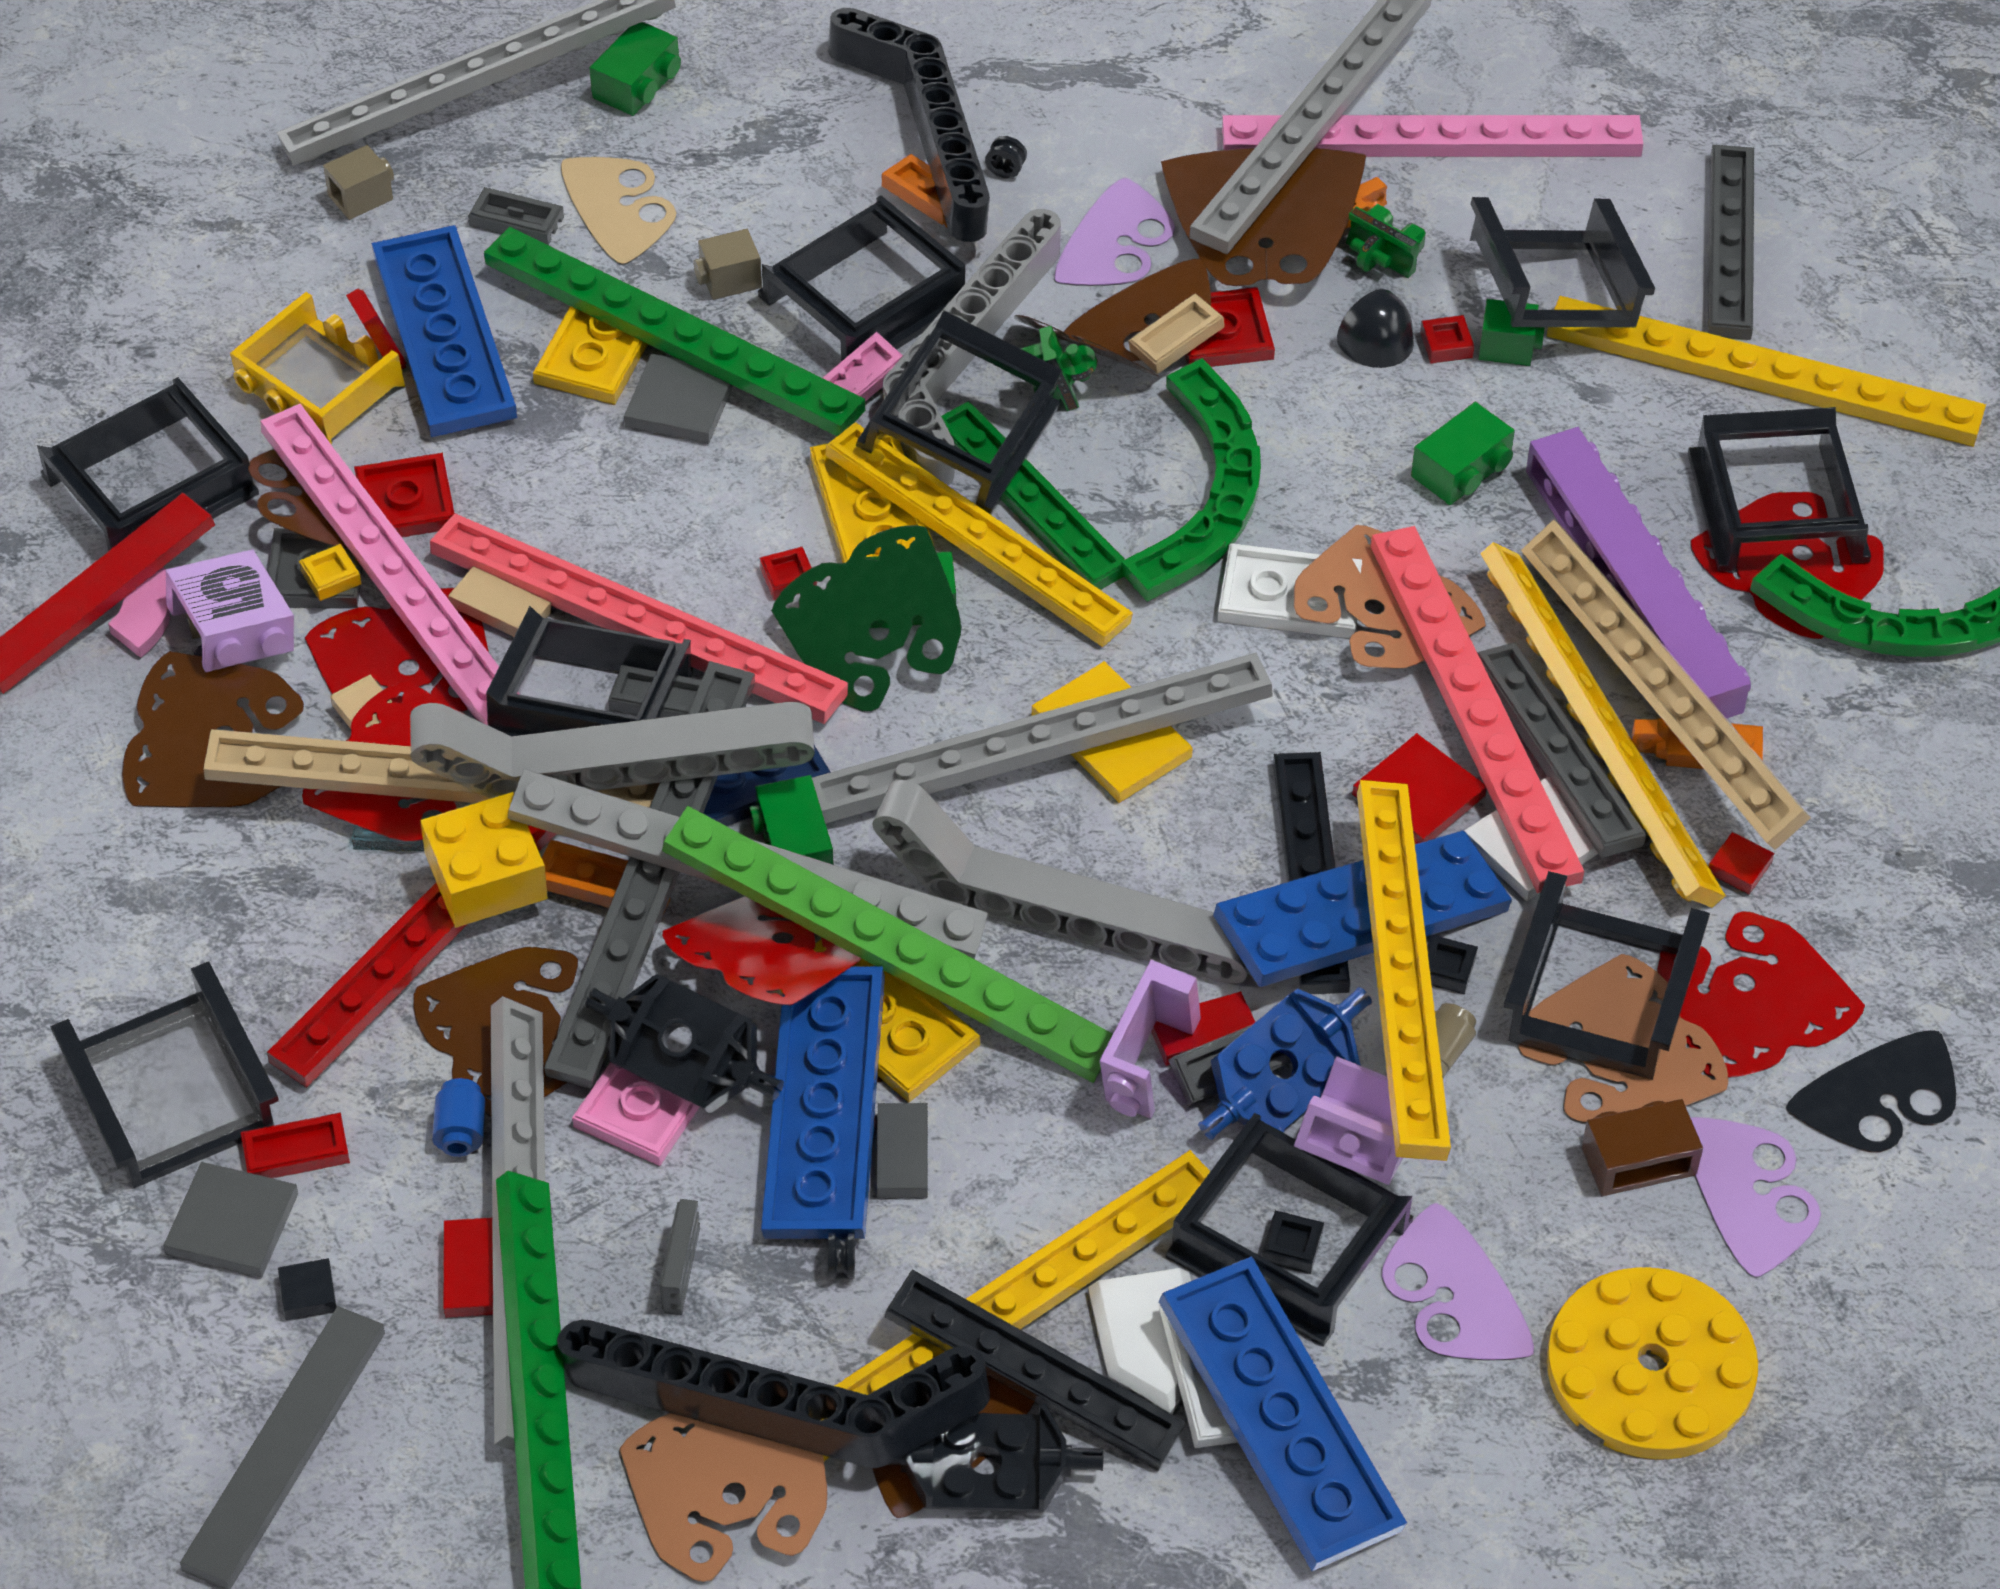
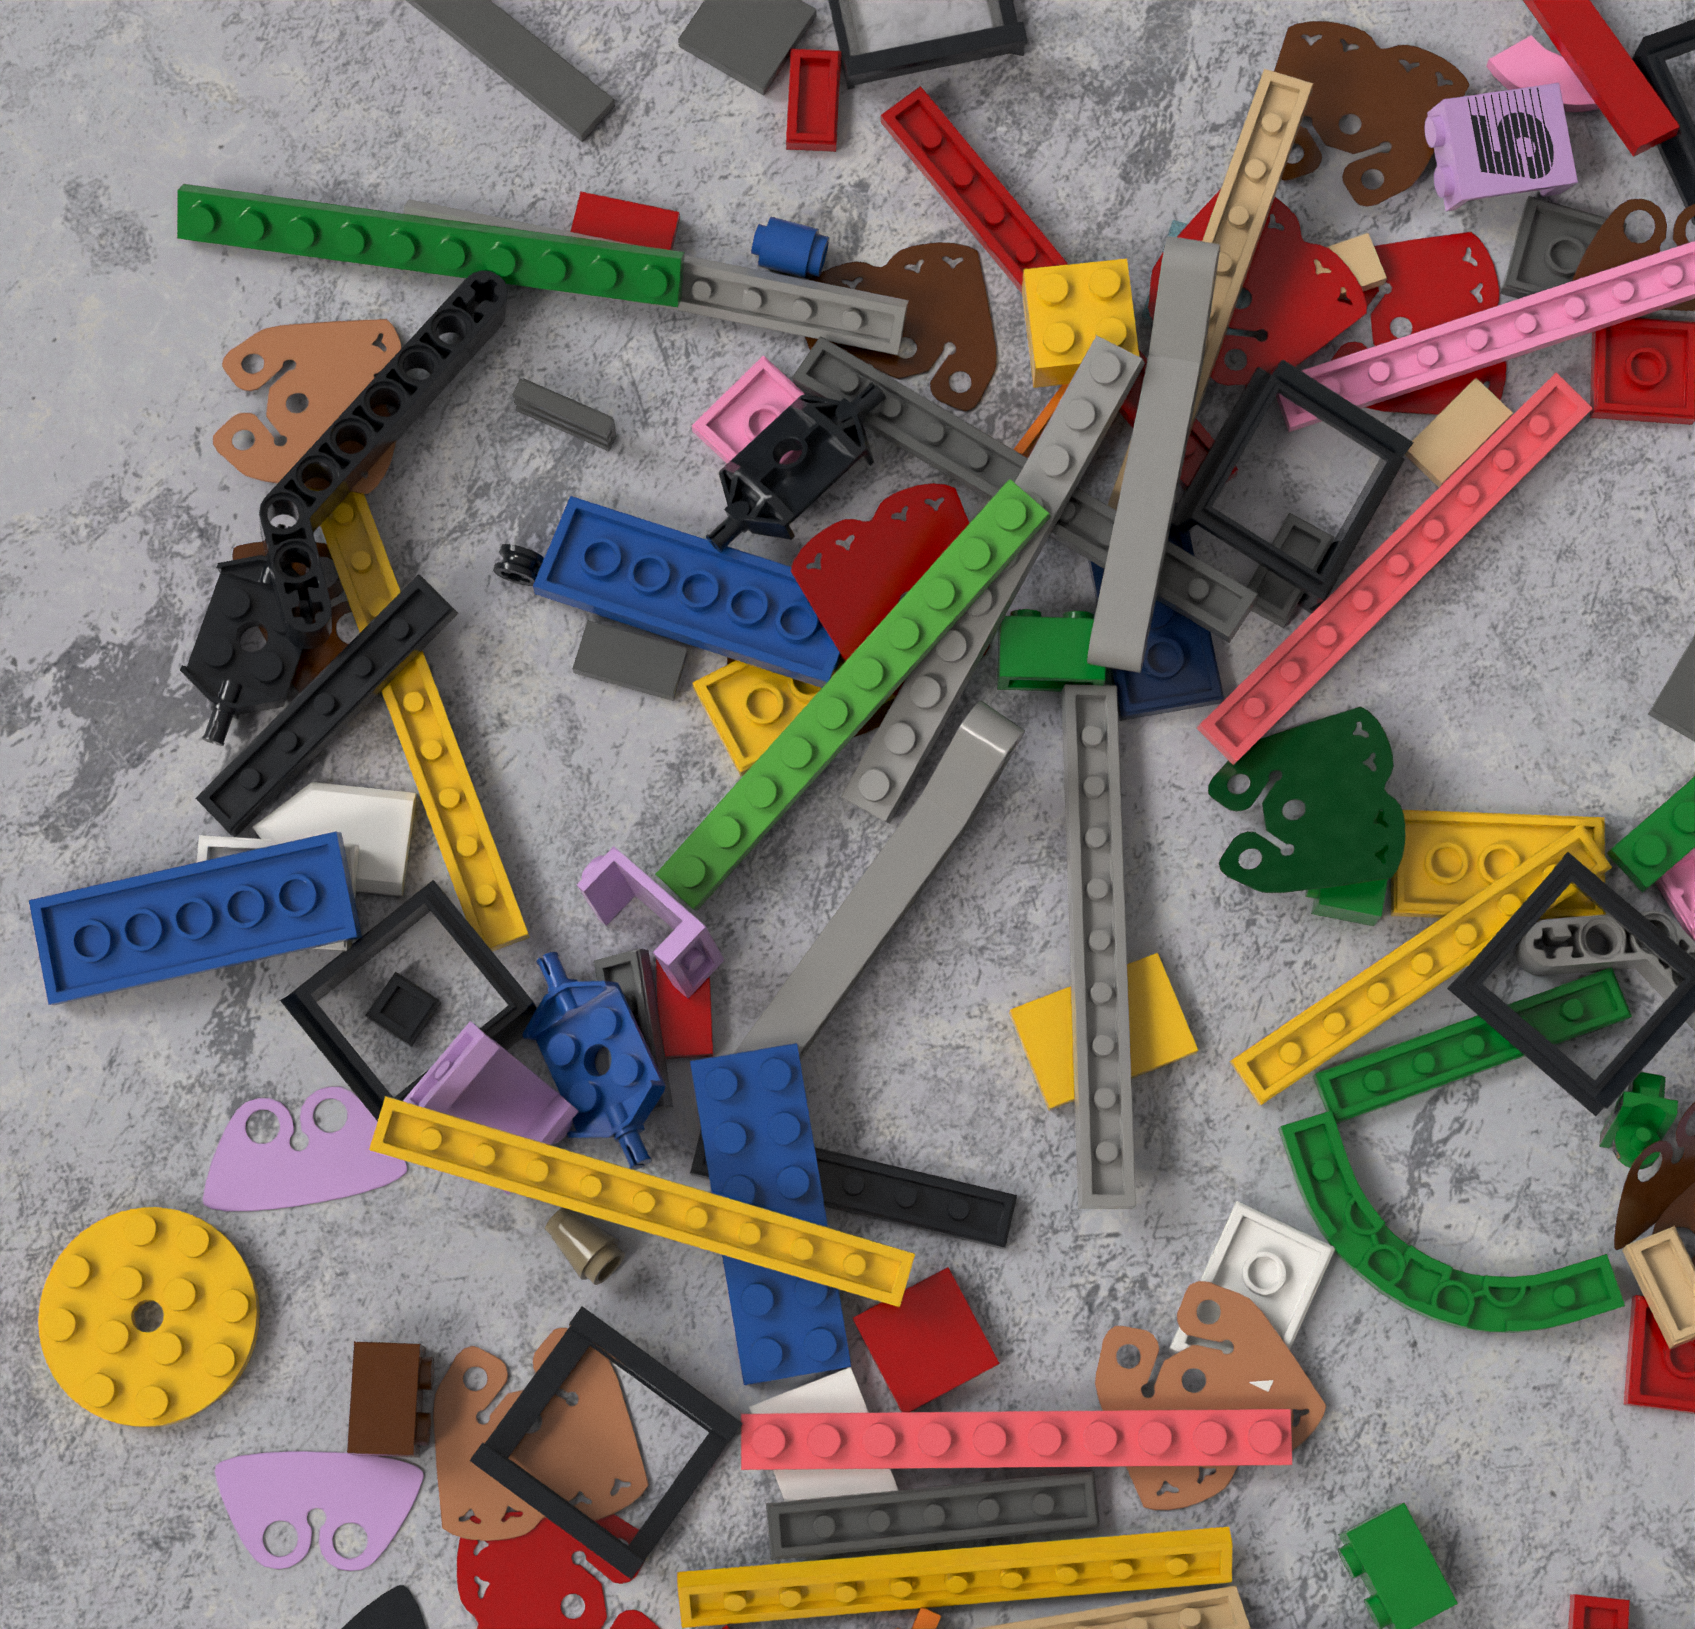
camera: 105 degrees right, 25 degrees up
black tile [278,1258,337,1320] -> none
yellow tile [299,544,361,601] -> none
red tile [759,546,817,601] -> none
black helmet [1337,289,1414,368] -> none
black tile [1427,935,1478,994] -> none

